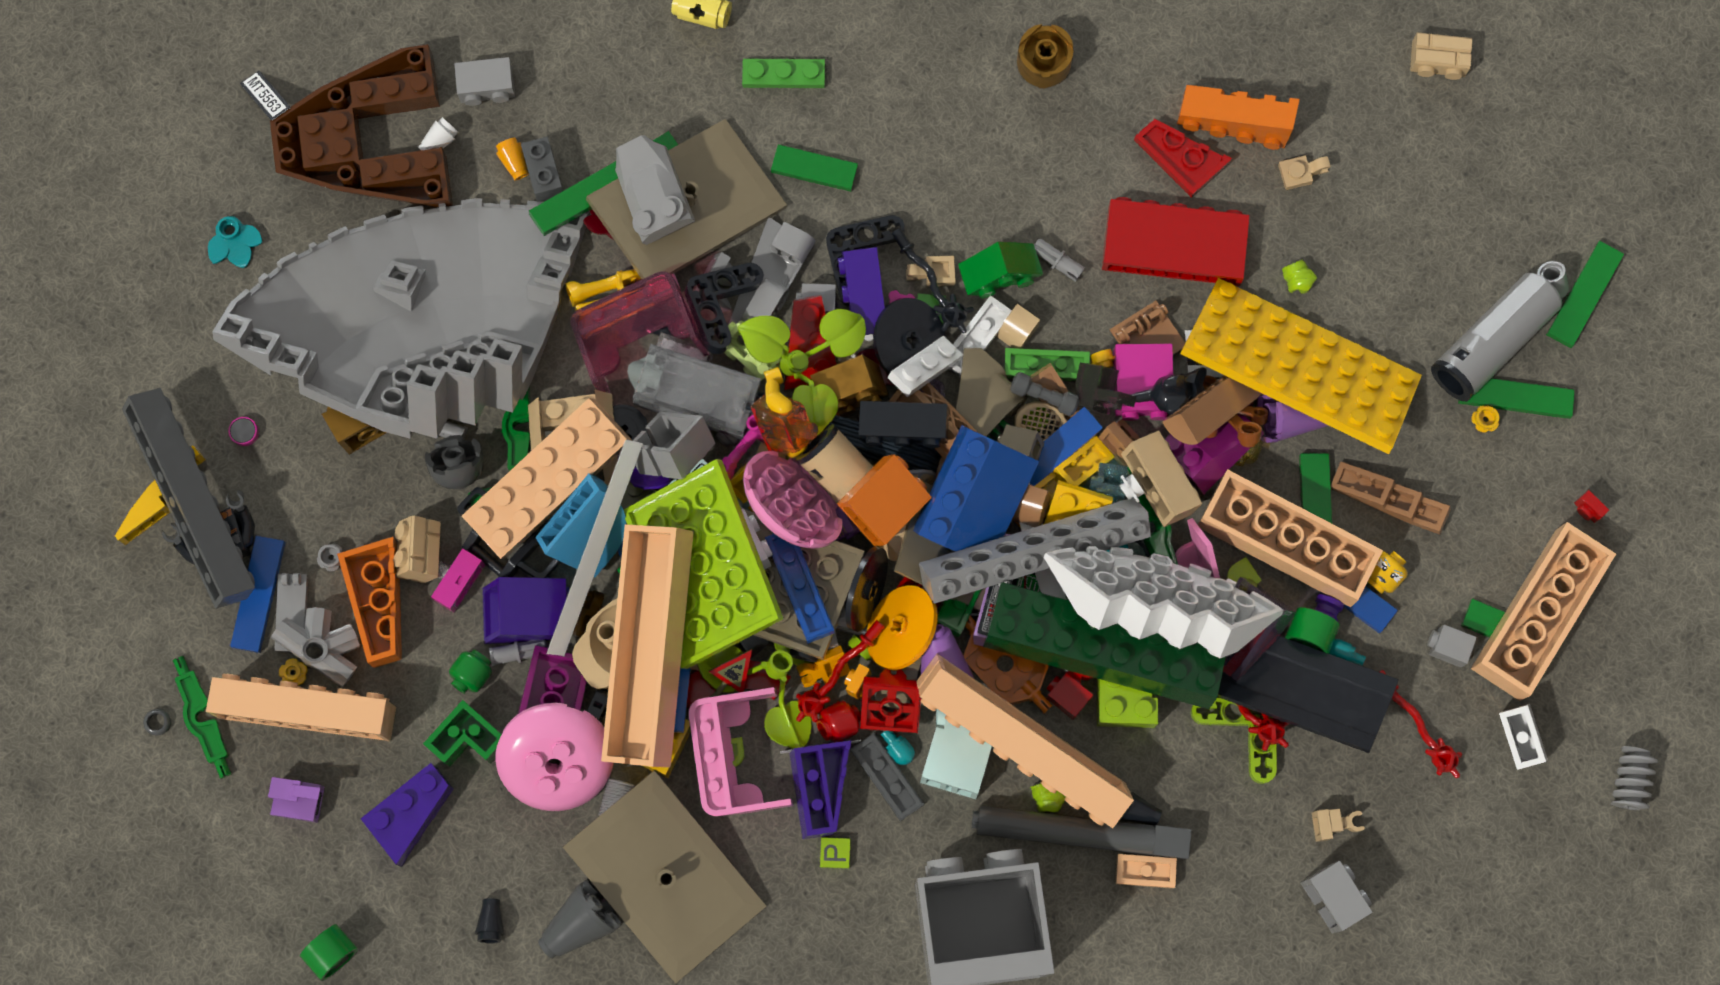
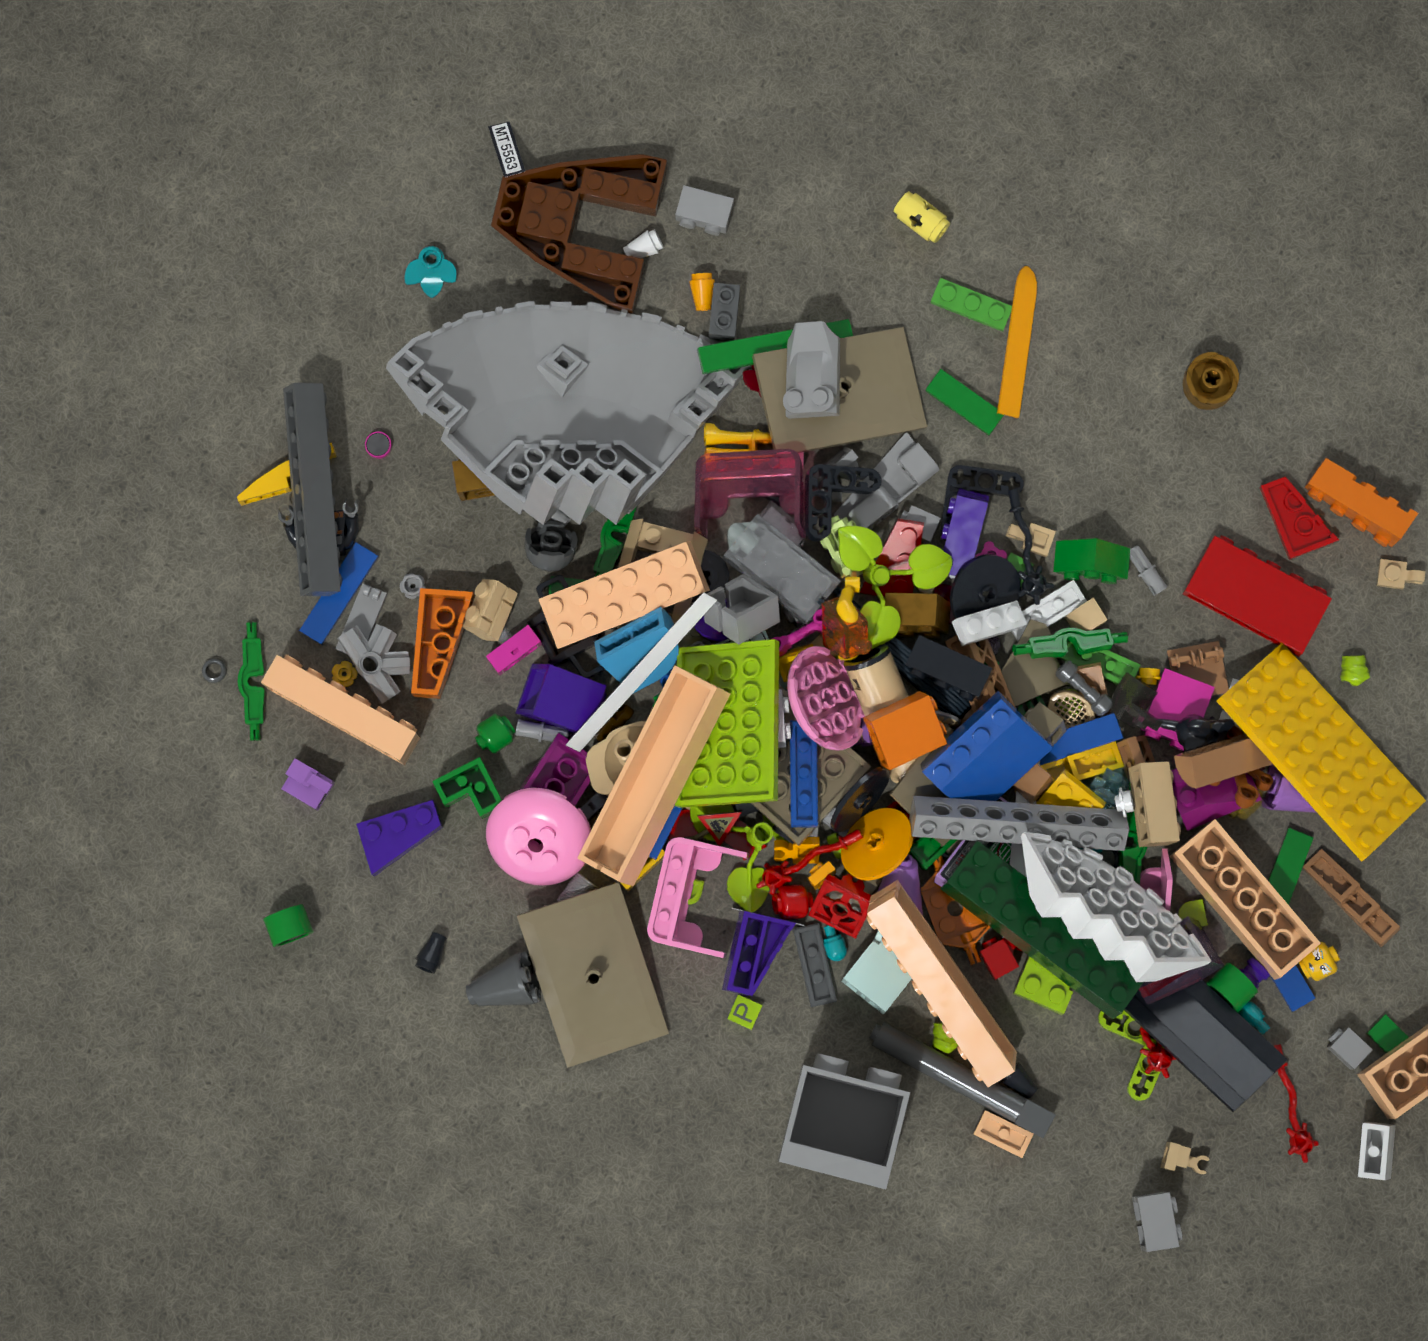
camera: 25 degrees right, 5 degrees up
none -> light orange piece [997,266,1037,418]
none -> green piece [1012,628,1128,659]

